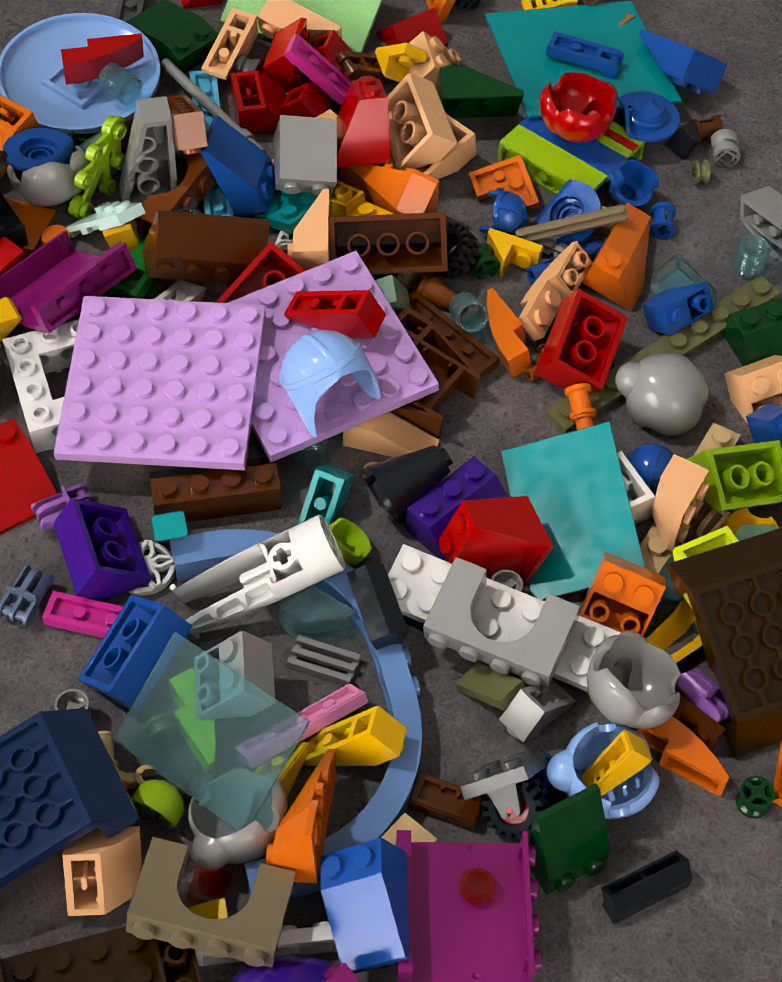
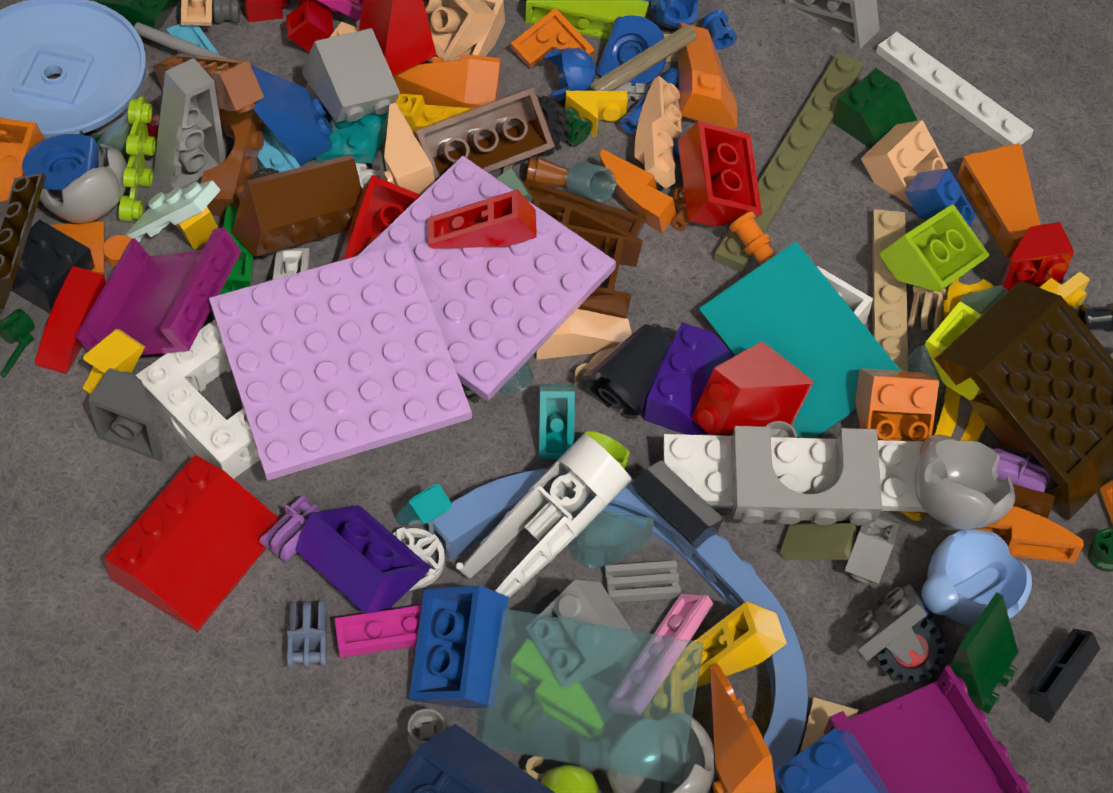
camera: 25 degrees left, 0 degrees up
red slope [61,33,144,85] -> none
clear light blue piece [98,62,143,106] -> none
reddish brown slope [148,457,281,522] -> none
red slope [230,70,287,133] -> none
light blue piece [279,330,381,438] -> none
reddish brown plate [408,772,486,830] -> none
clear red plate [459,868,496,905] -> none
yellow slope [581,729,653,796] -> none
light grey piece [615,352,709,436] -> none
blue cap [626,443,674,496] -> none
blue slope [642,282,714,336] -> none
clear light blue slope [650,253,717,305] -> none
light nougat slope [651,454,710,551] -> none
clear light blue piece [733,235,770,279] -> none

